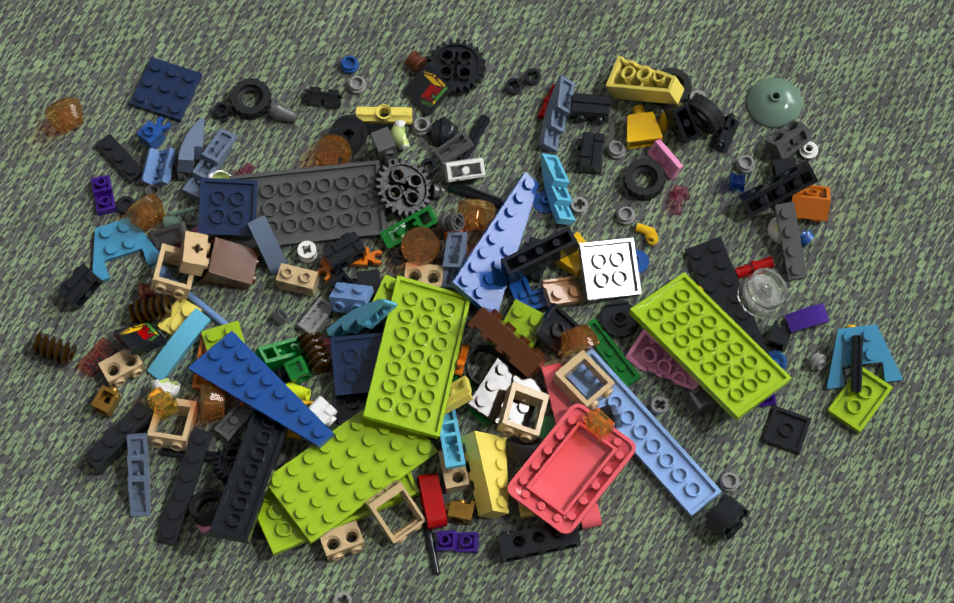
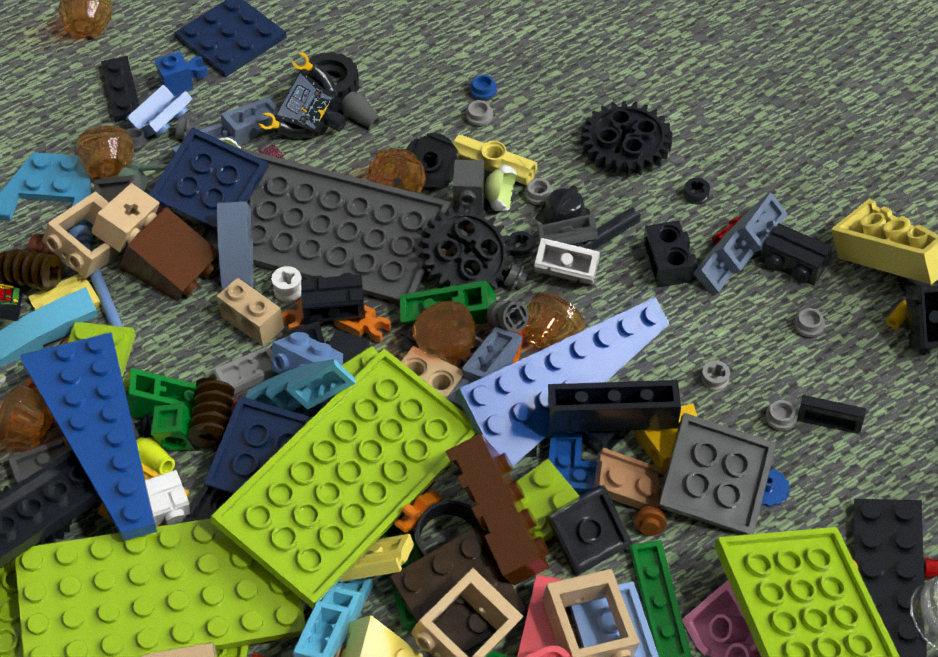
camera: 25 degrees right, 15 degrees down
dark purple slope [91,175,117,216] -> none
sand blue slope [178,118,204,173] -> none
black plate [211,102,233,122] -> none
dark grey hinge [271,308,288,325] -> none
black hinge [304,86,344,109] -> none
tile [403,63,453,116] -> none
copper wheel [404,51,428,74] -> none
black axle [448,181,502,209] -> none
black bush [524,68,541,86] -> none
blue piece [533,191,552,214] -> none
medium azure slope [540,153,575,225] -> none
clear orange piece [561,324,600,358] -> none
black brick [576,132,605,175] -> none
black plate [601,300,639,339] -> none
black tyre [623,158,665,201] -> none
yellow torso [626,105,663,149] -> none
yellow arm [635,223,659,246] -> none
bright pink plate [647,139,683,180] -> none
clear pink piece [670,186,690,215] -> none
none -> torso [258,51,347,139]
none -> dark orange plate [634,506,667,536]
none -> black brick [643,221,698,288]
none -> black tile [797,395,866,434]

